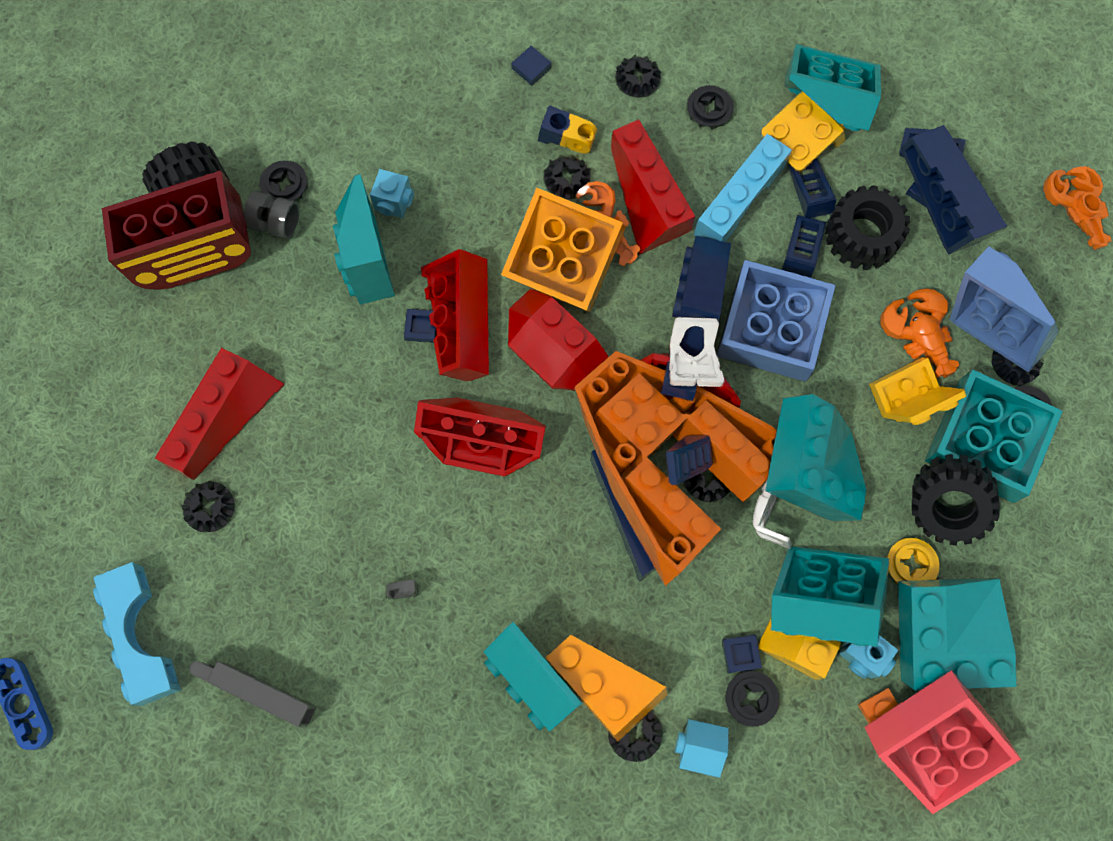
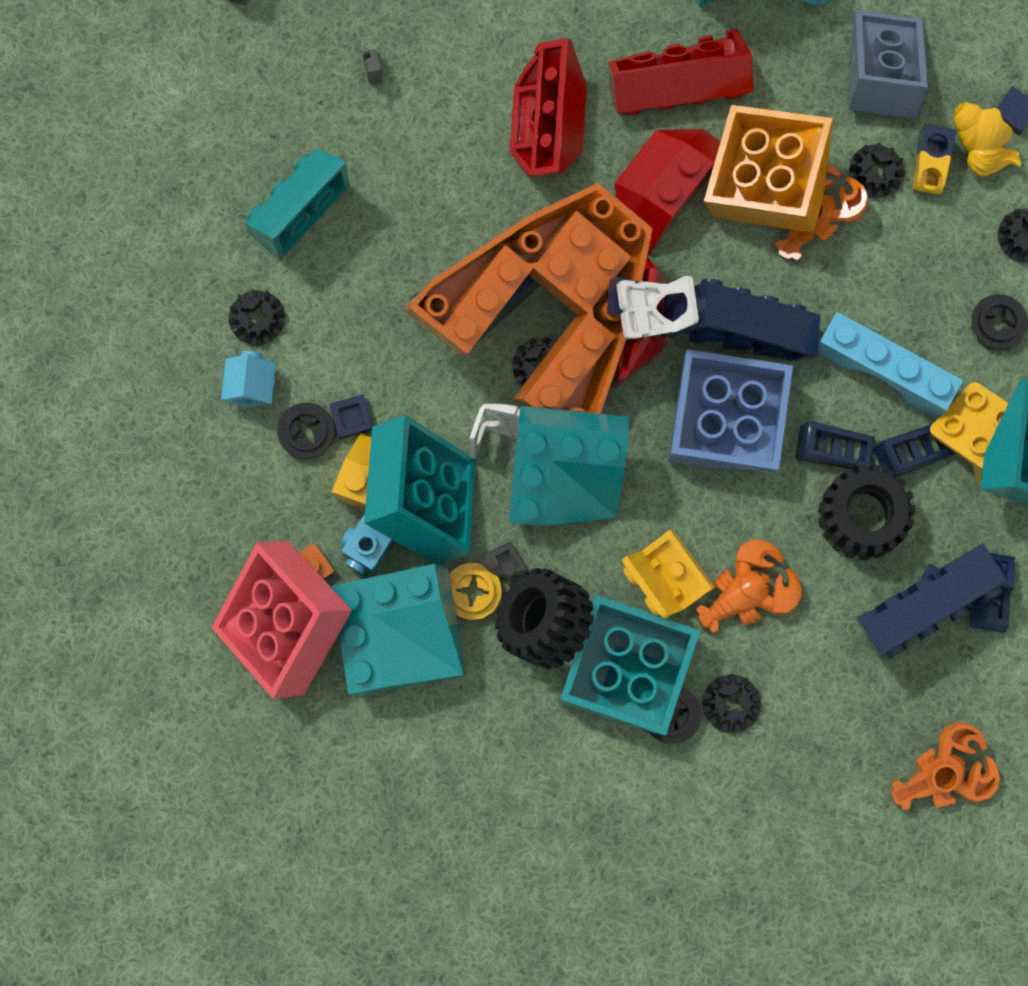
camera: 80 degrees right, 5 degrees up
dark blue tile [404,309,436,343] -> none
light orange wedge [546,635,668,742] -> none
red wedge [611,119,695,255] -> none
dark blue slope [666,435,713,485] -> none
medium blue slope [949,246,1059,372] -> none
none -> dark grey tile [479,542,529,579]
none -> sand blue slope [848,10,928,119]
none -> yellow hair [953,102,1022,177]

